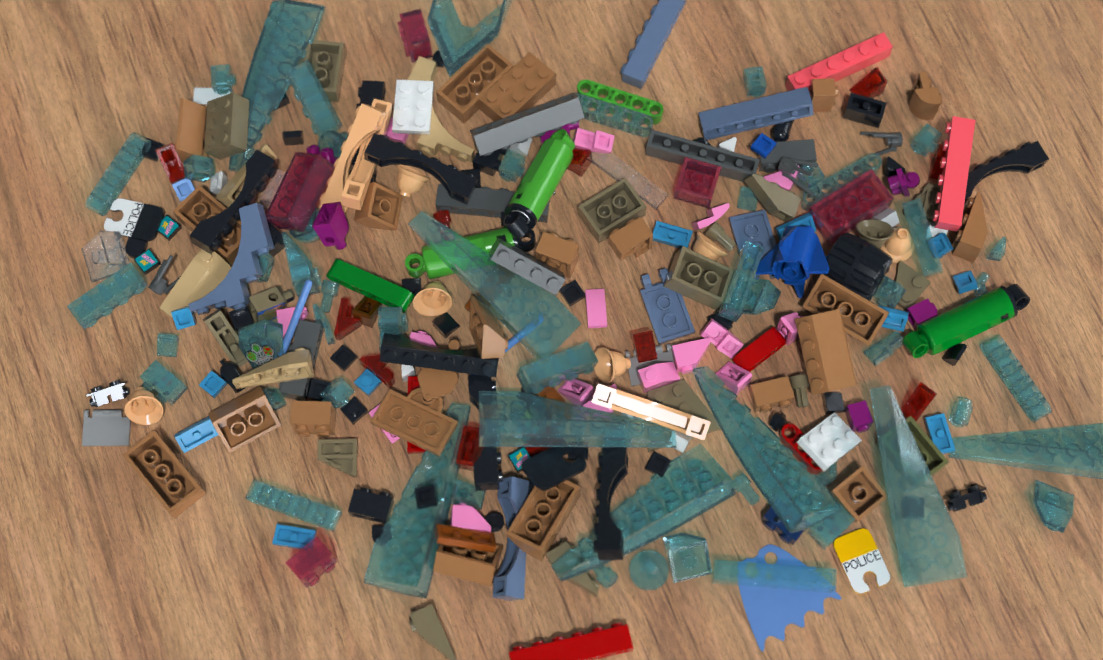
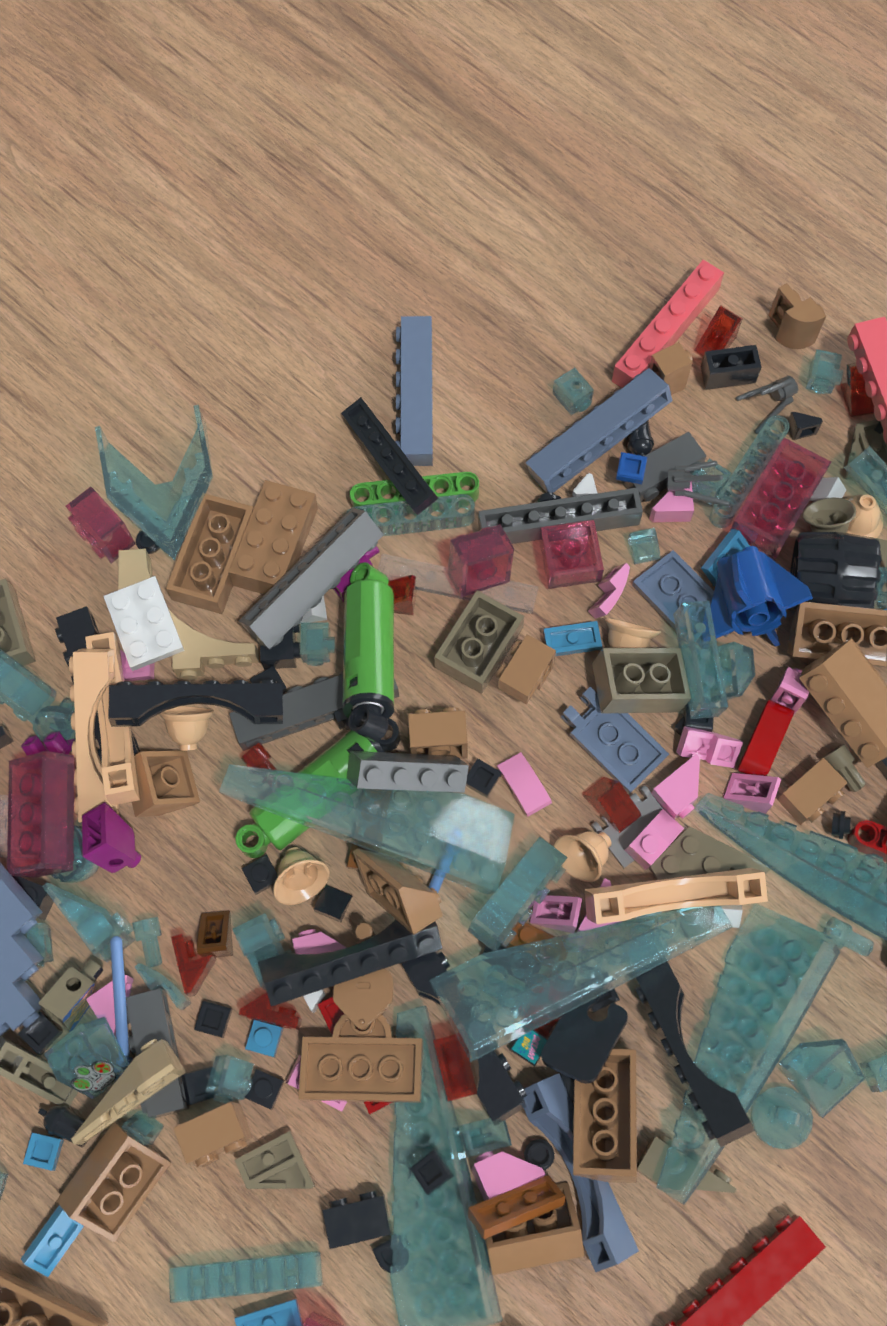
camera: 25 degrees left, 0 degrees up
green beam [326,259,415,313] -> none
bright pink slope [573,128,614,154] -> none
clear light blue piece [588,556,619,589] -> none
black tile [645,451,672,478] -> none
dark tan piece [705,222,736,251] -> none
dark tan slope [744,173,801,222] -> none
magenta hips [888,168,920,197] -> none
none -> black plate [341,397,439,515]
none -> clear pink brick [448,524,514,598]

